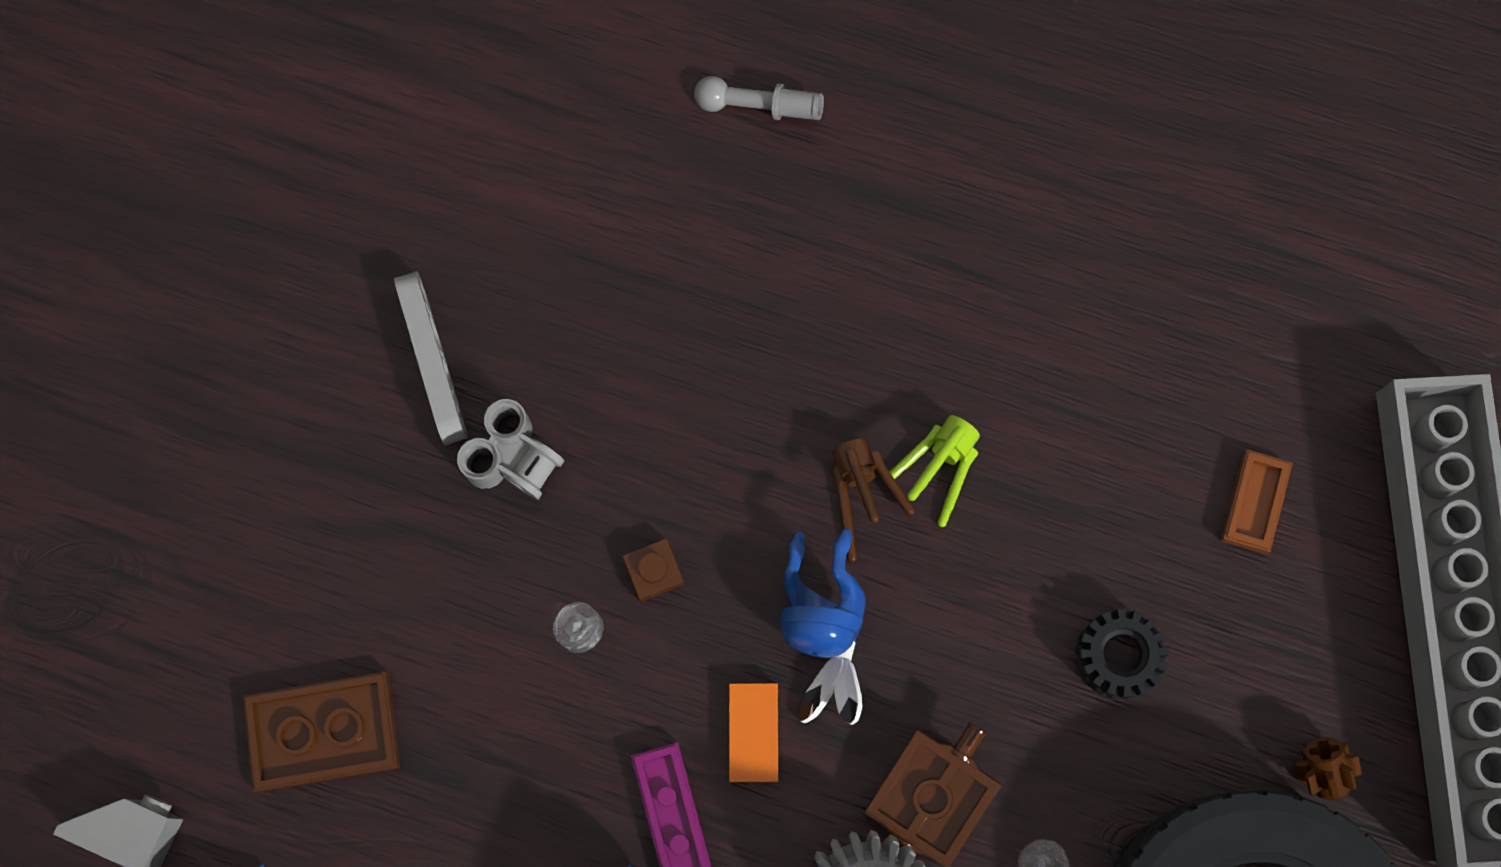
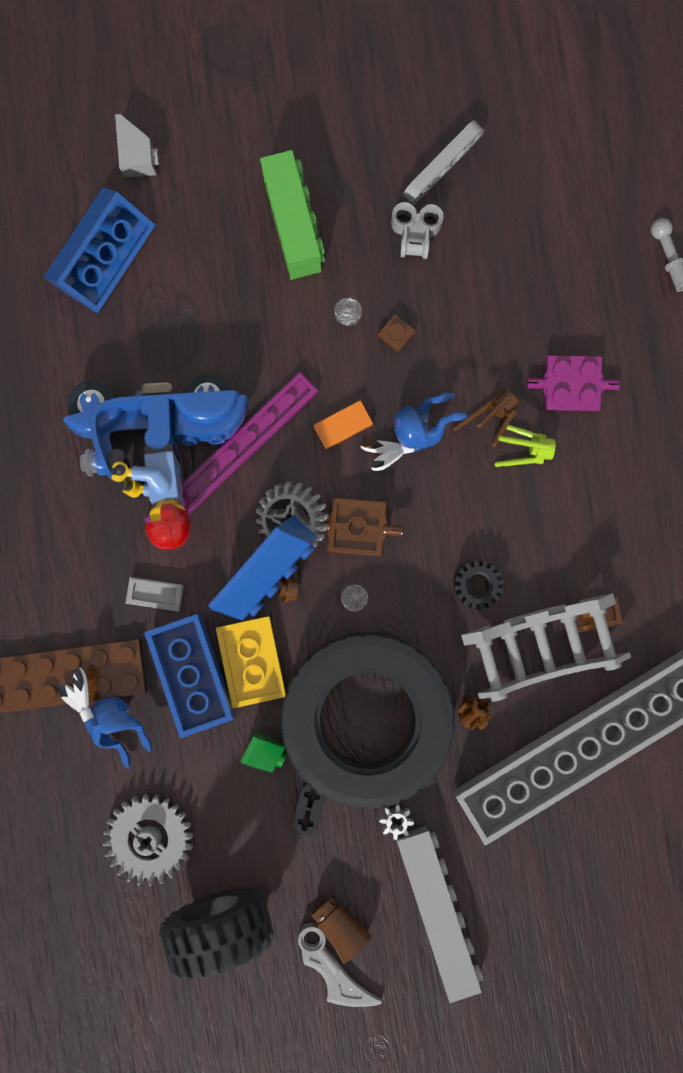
camera: 55 degrees right, 10 degrees up
reddish brown tile [243,671,401,793] -> none
none -> bright green brick [260,150,325,280]
none -> light grey fence [461,593,631,701]
none -> magenta plate [526,356,620,411]

